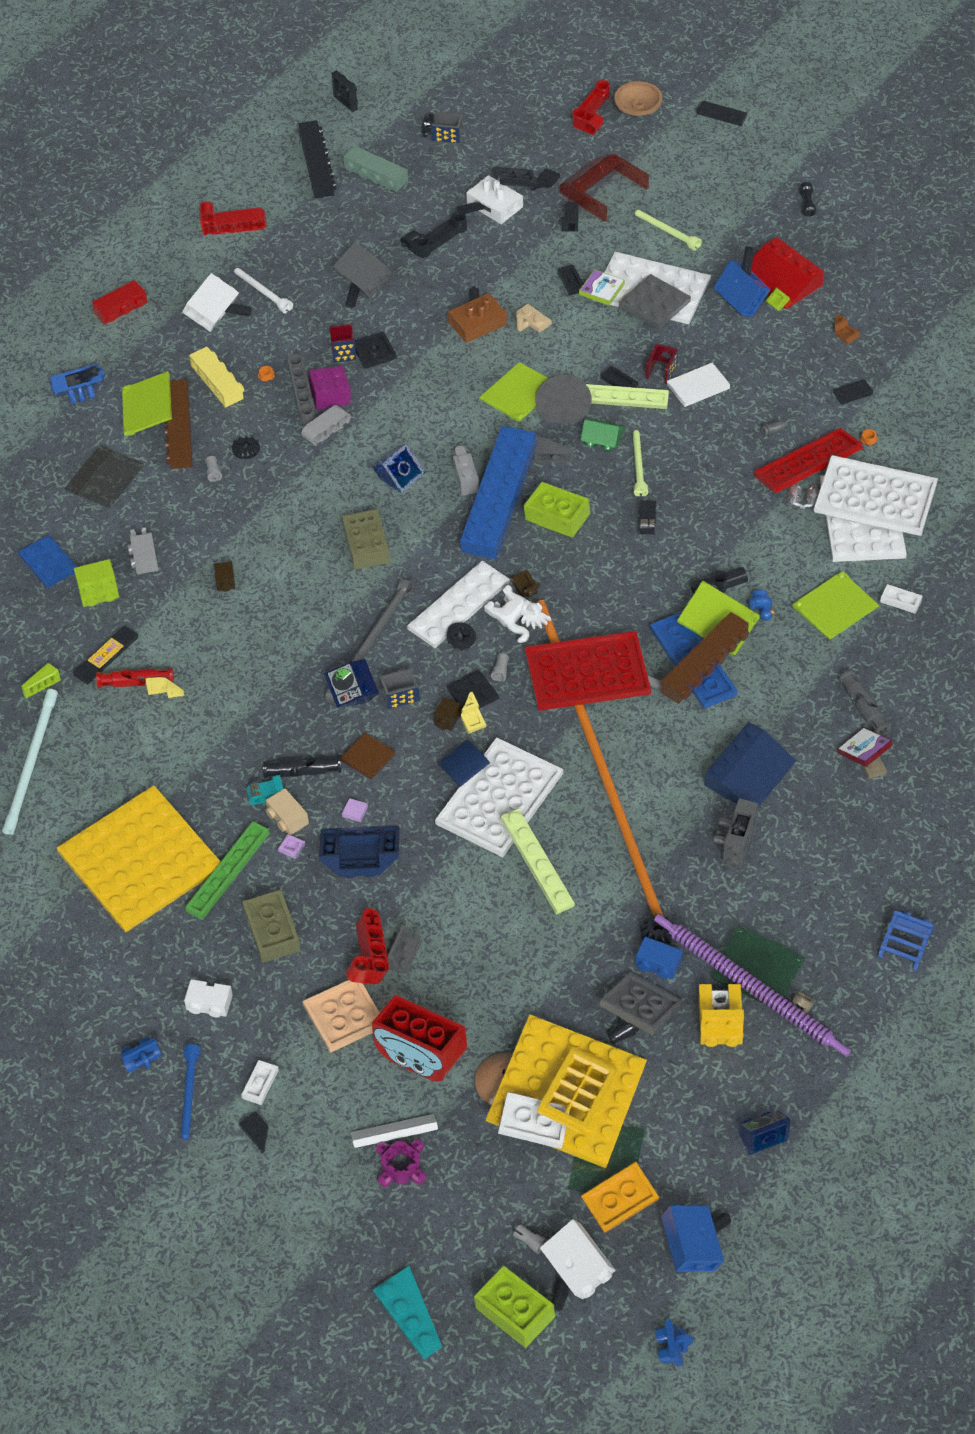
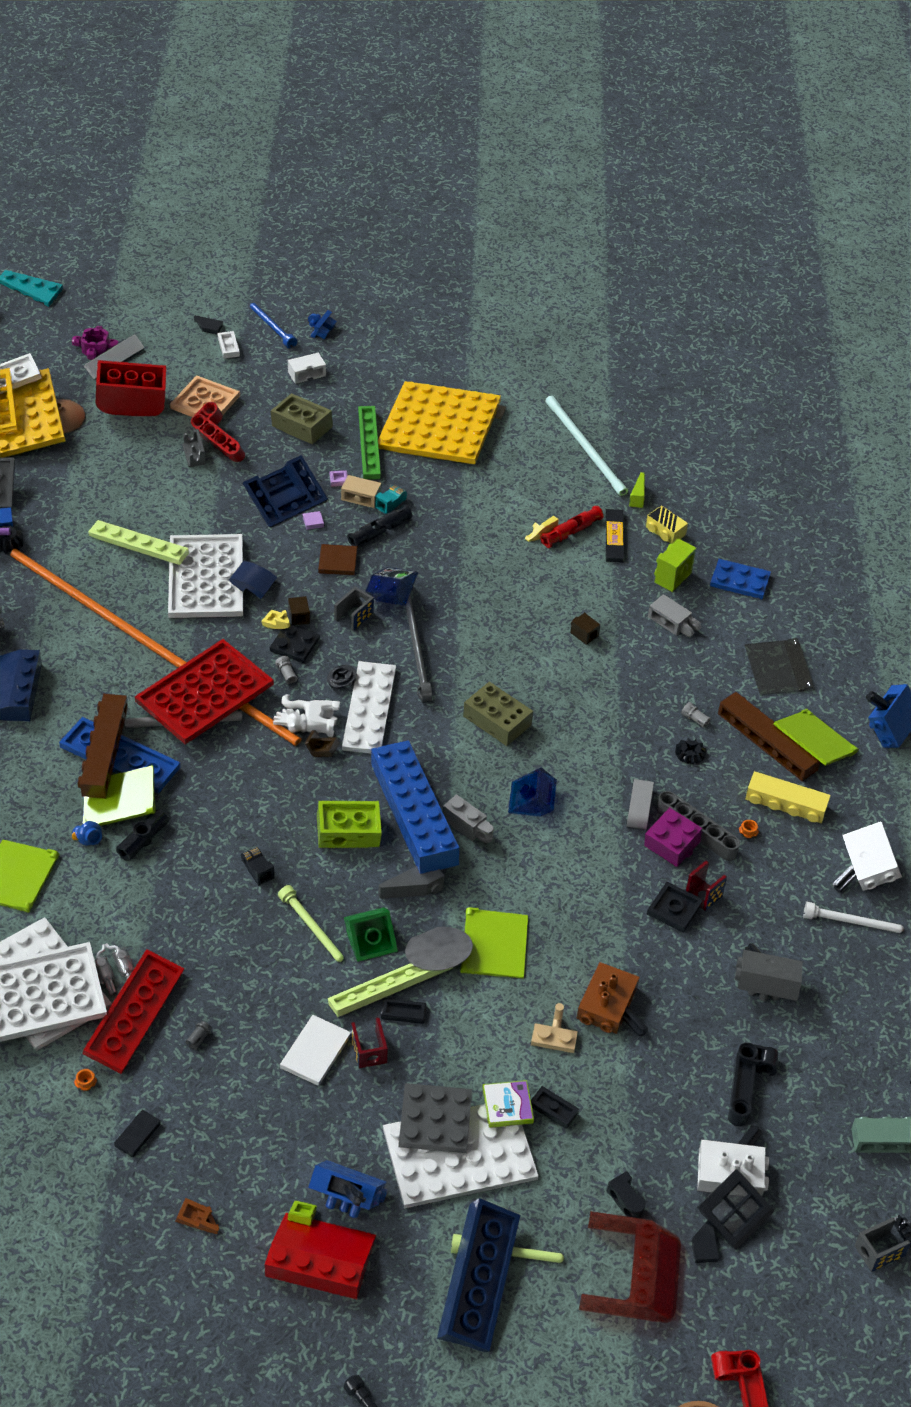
camera: 140 degrees right, 5 degrees down
none -> dark blue arch [437,1198,521,1353]
none -> light yellow brick [646,506,688,544]

